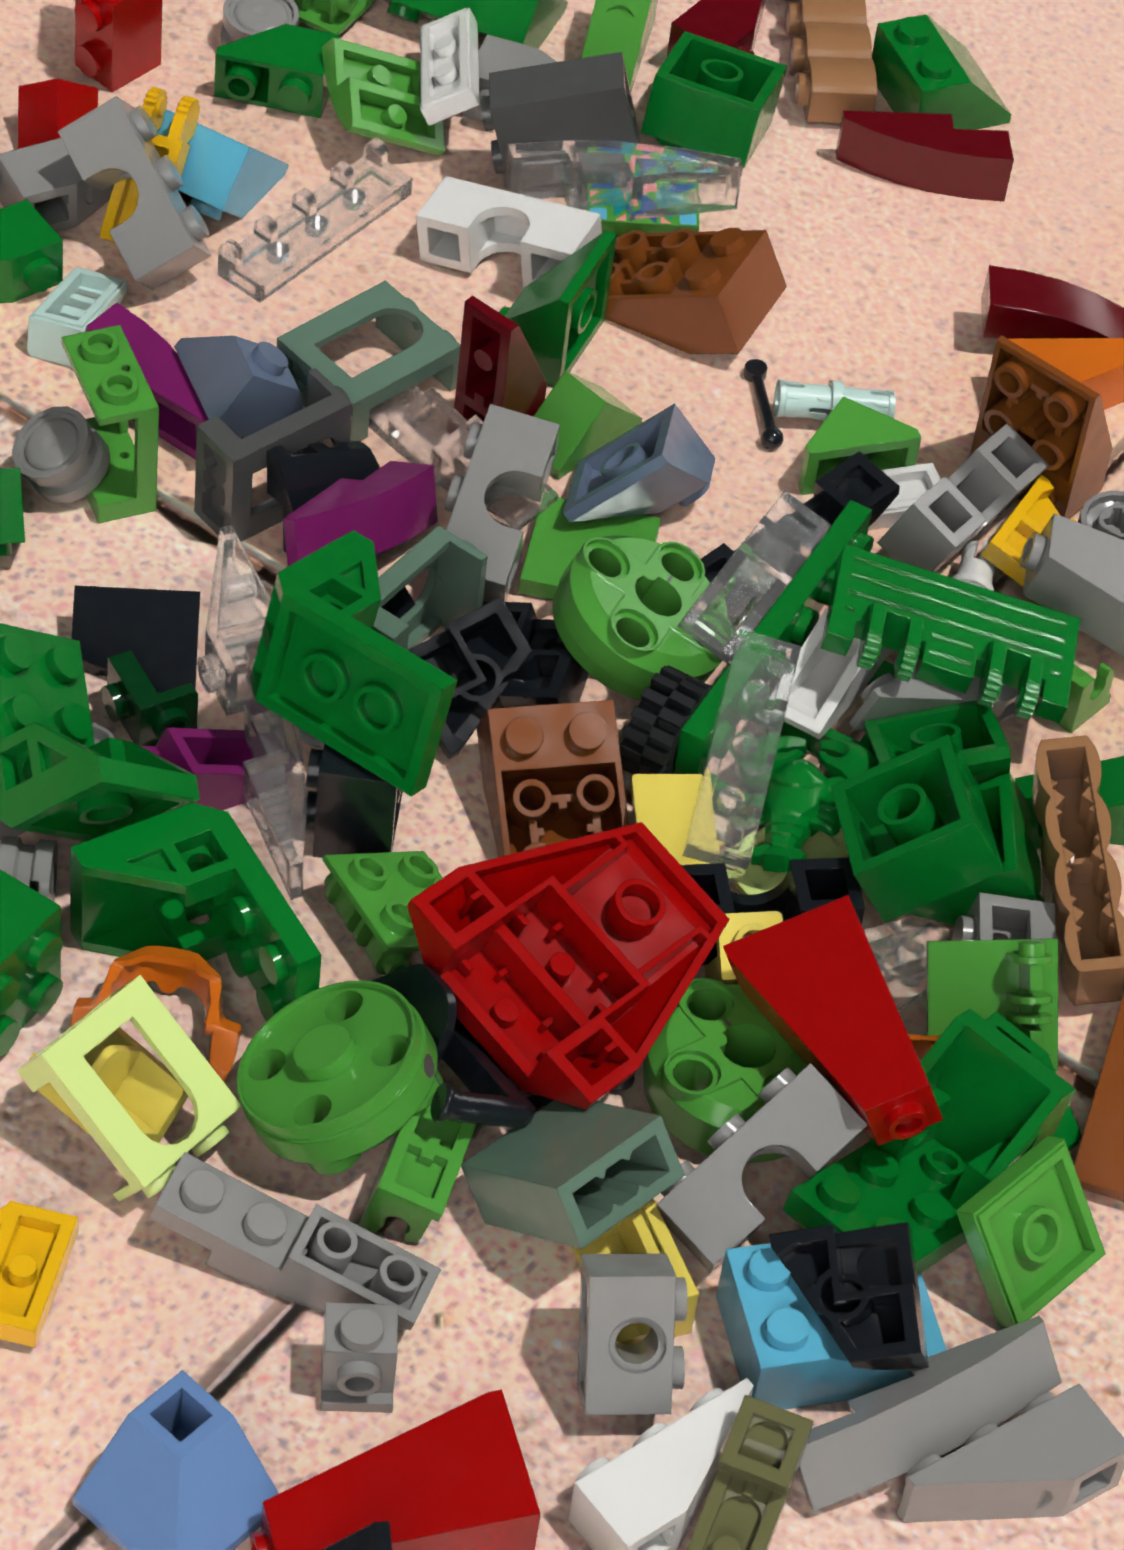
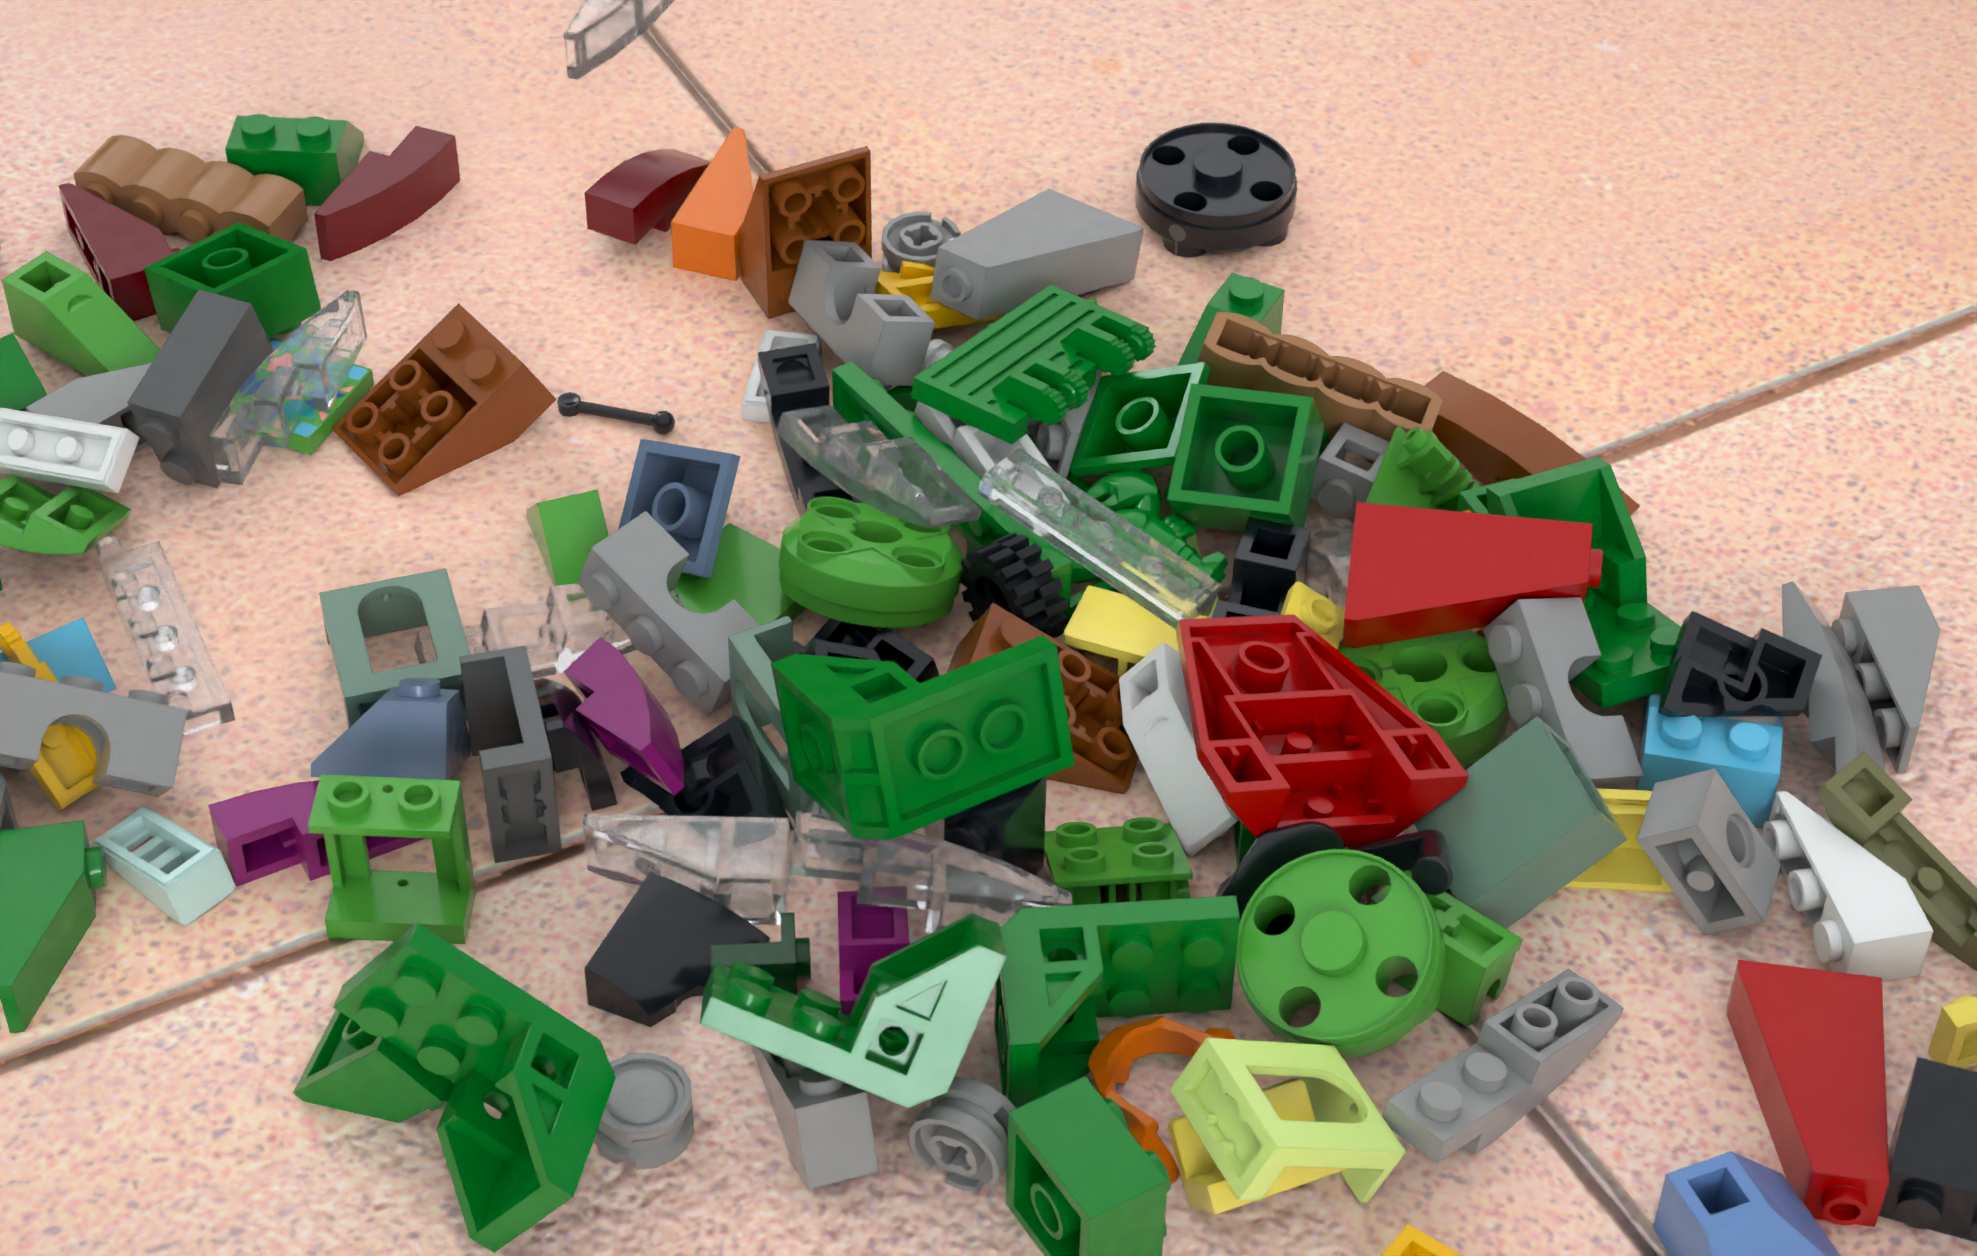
camera: 60 degrees left, 5 degrees down
light grey wheel [12,406,110,503] -> none
light grey brick [321,1302,398,1413] -> none
white arch [416,176,602,287] -> none
dark red slope [452,295,547,440] -> none
green slope [499,230,617,387] -> none
light aqua pin [773,379,896,421] -> none
bright green slope [798,396,921,495] -> none
bright green tile [956,1135,1106,1328] -> none

